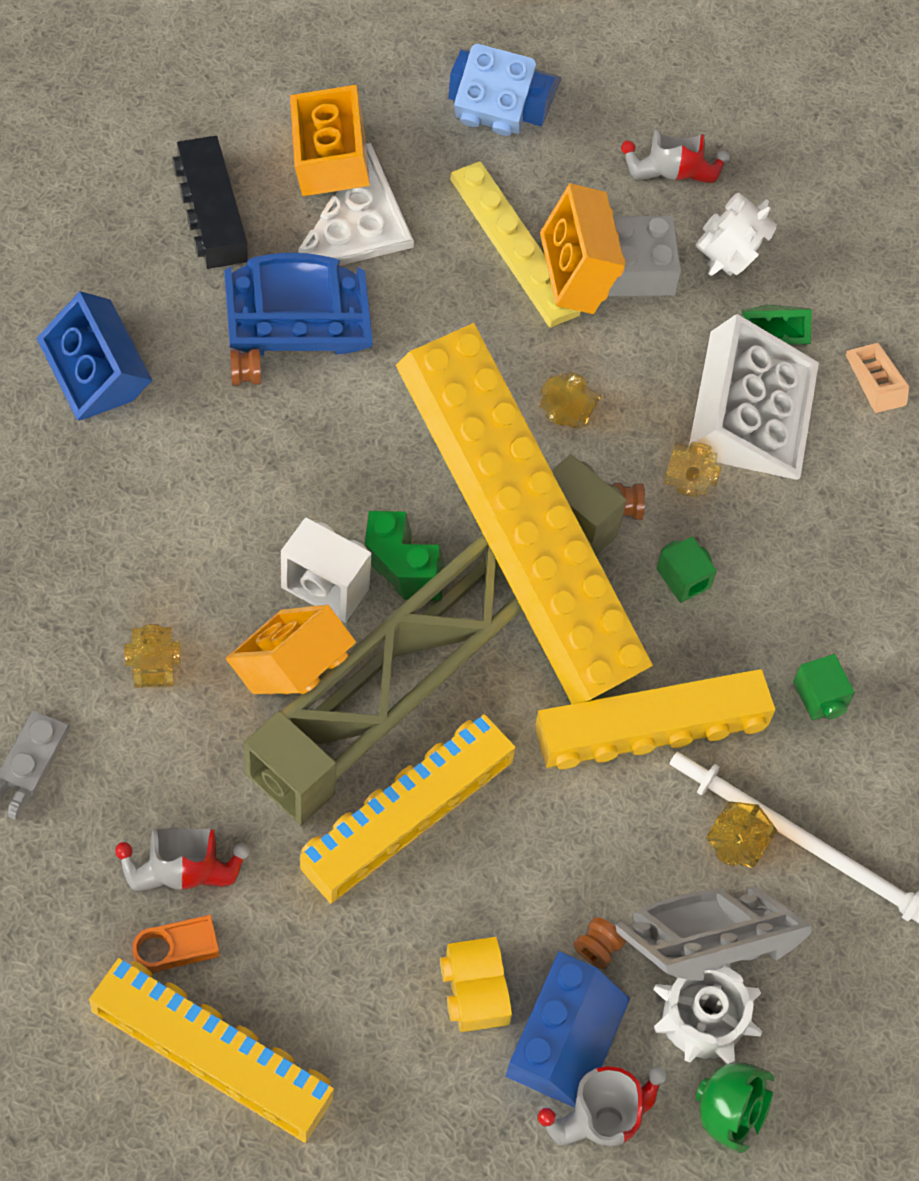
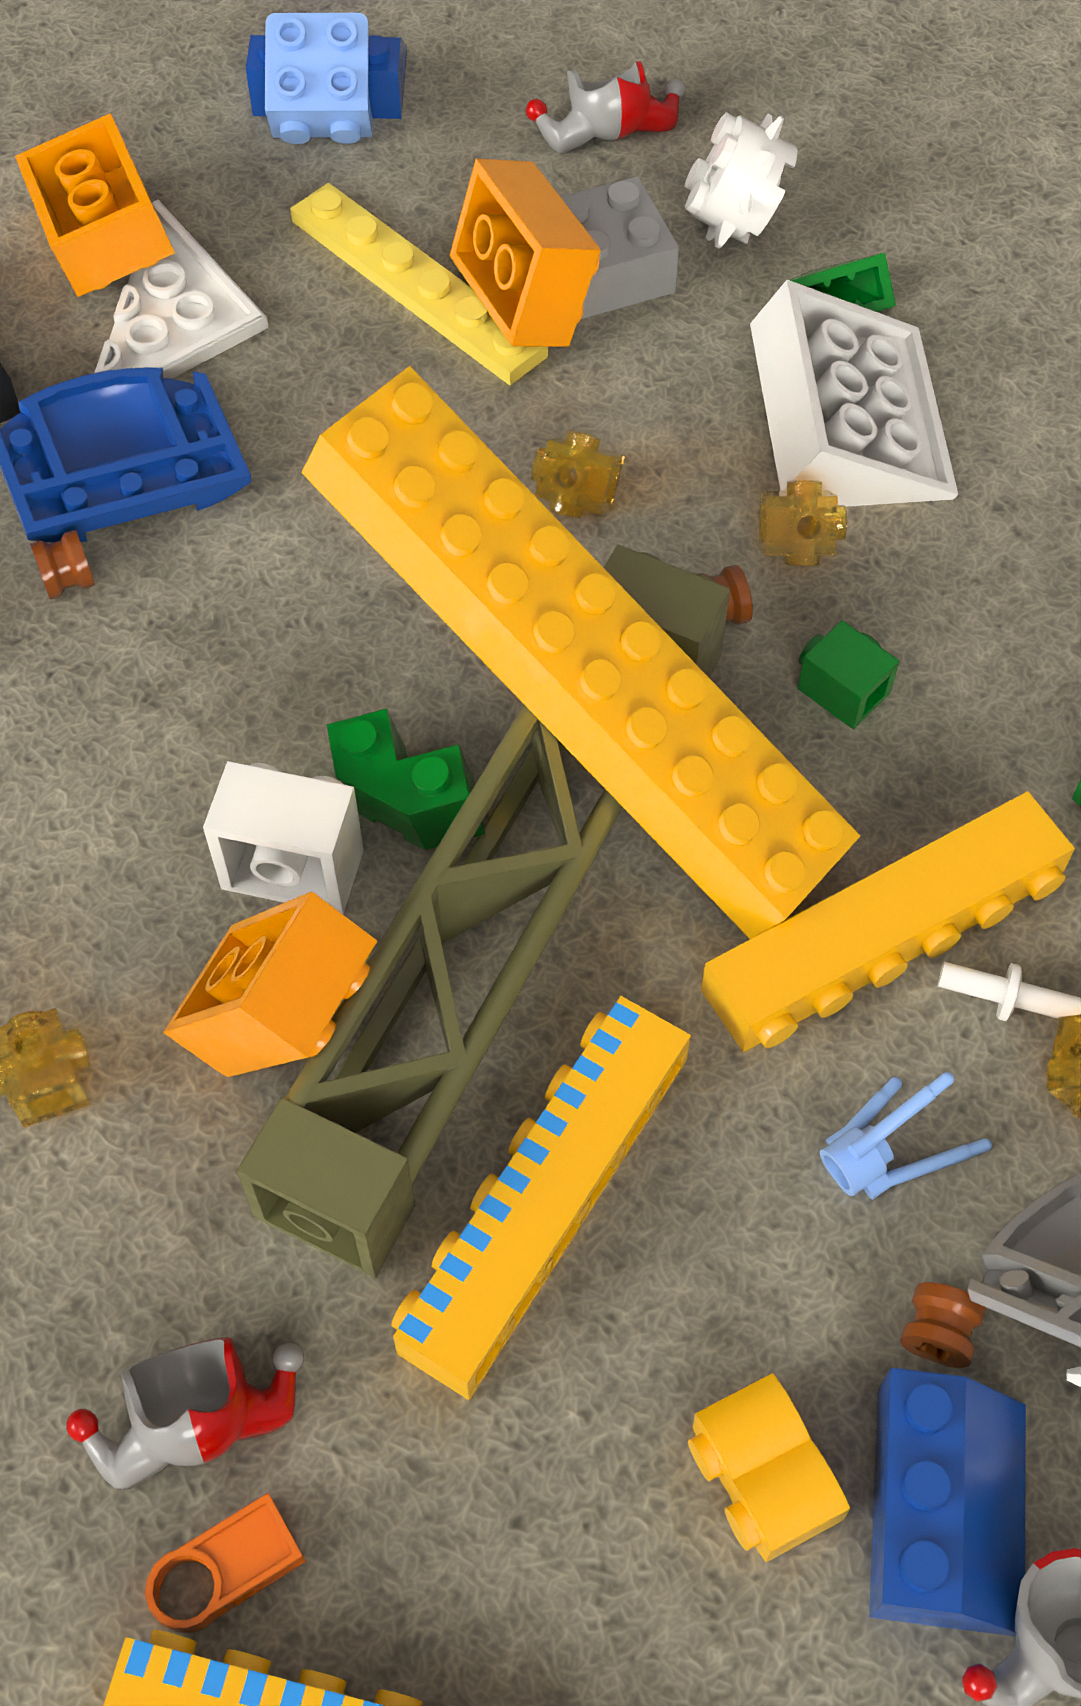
camera: 10 degrees left, 0 degrees up
light nougat slope [846,342,909,413] -> none
none -> light blue plant [820,1072,992,1200]

